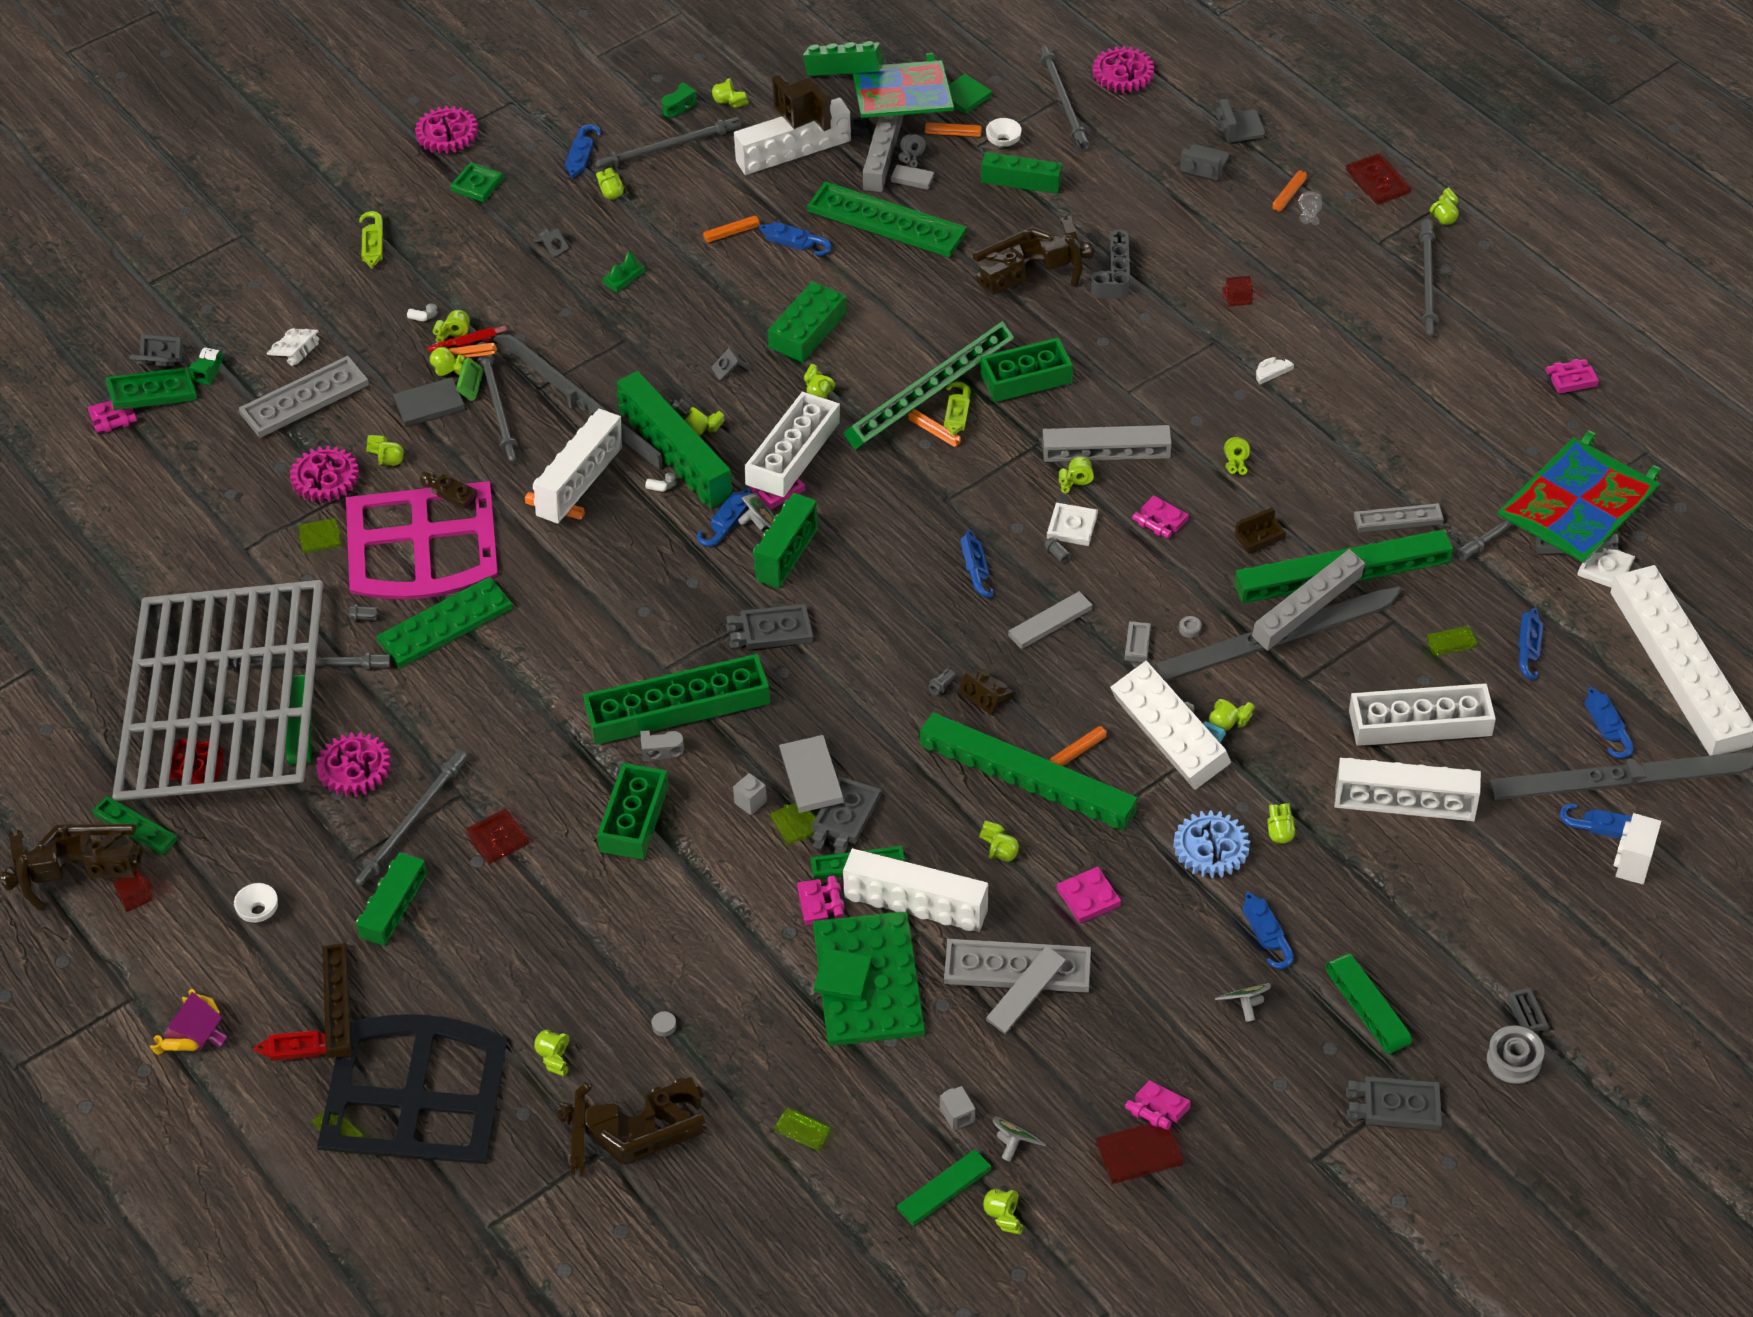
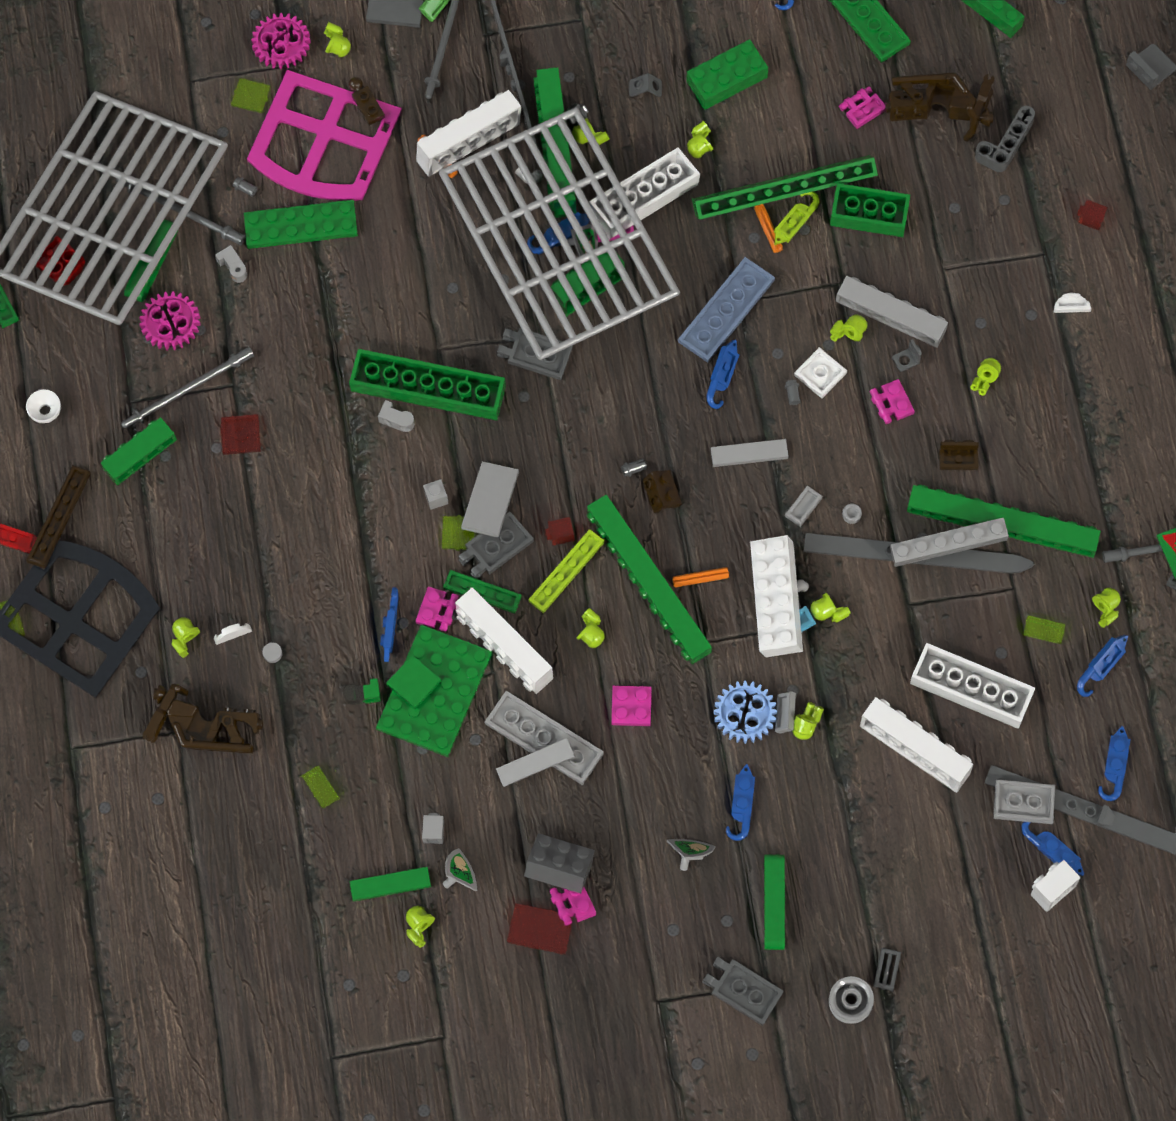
camera: 30 degrees right, 20 degrees up
green brick [597,763,669,860] -> none
light grey tile [1354,503,1444,533] -> none
none -> white tile [214,623,252,645]
none -> light grey leg [215,245,247,283]
none -> leg [343,678,381,705]
none -> blue plate [380,587,398,662]
none -> light grey bar [439,107,680,360]
none -> dark grey brick [524,833,595,894]
none -> lime plate [528,529,604,613]
none -> clear red brick [545,517,575,546]
none -> sand blue plate [678,257,775,363]
none -> light grey tile [775,691,796,733]
none -> dark pink plate [839,86,886,129]
none -> dark grey bracket [892,339,922,372]
none -> light grey tile [993,779,1055,824]
none -> lime piece [1092,587,1121,628]

